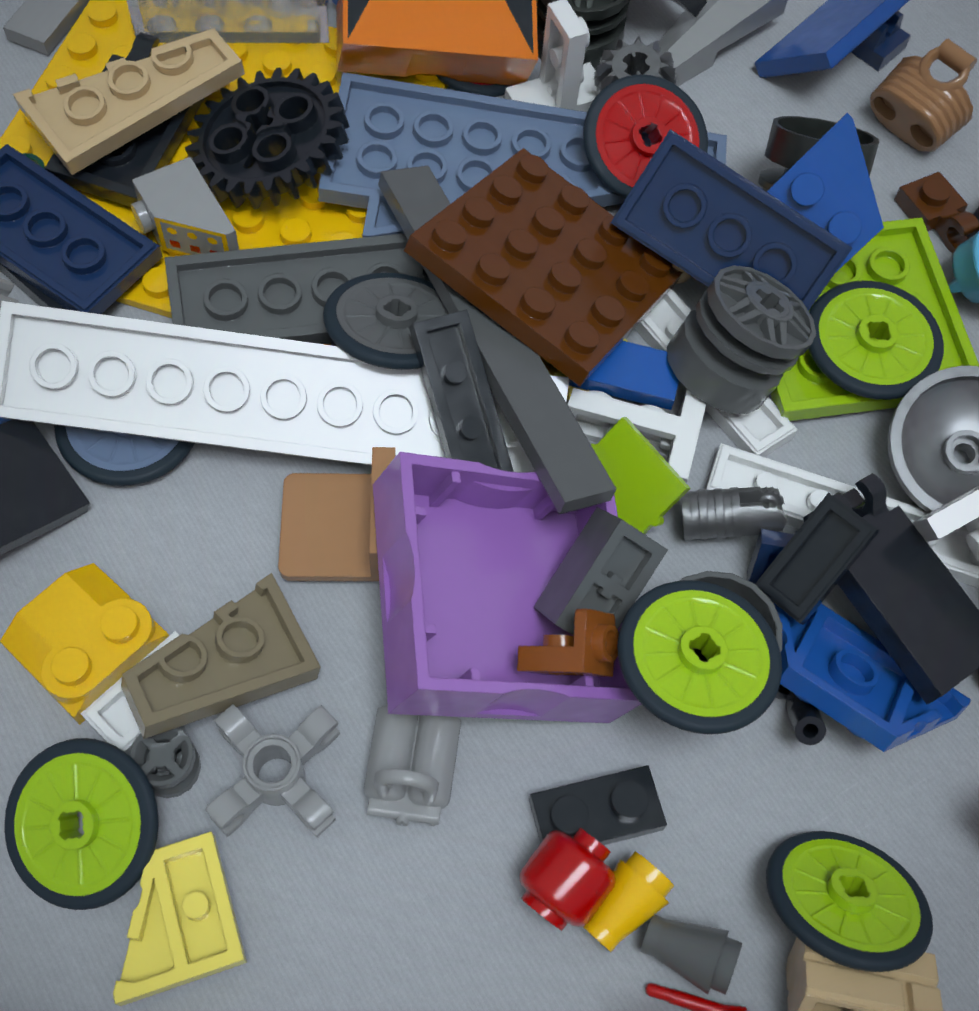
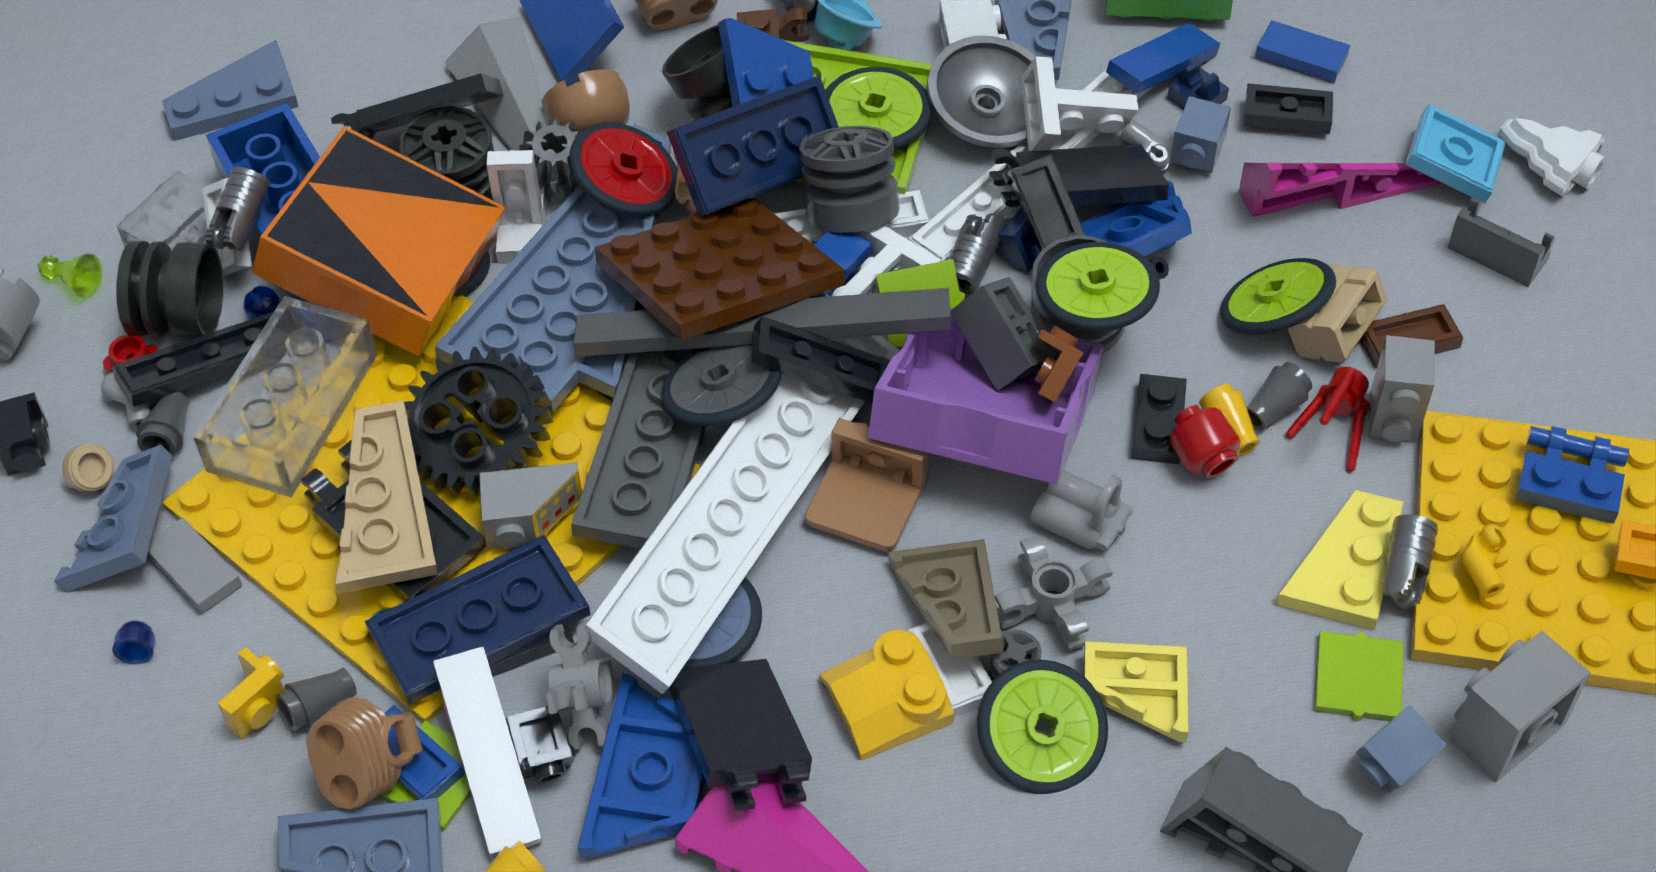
camera: 60 degrees left, 10 degrees down
none -> medium nougat cylinder [541,69,630,131]

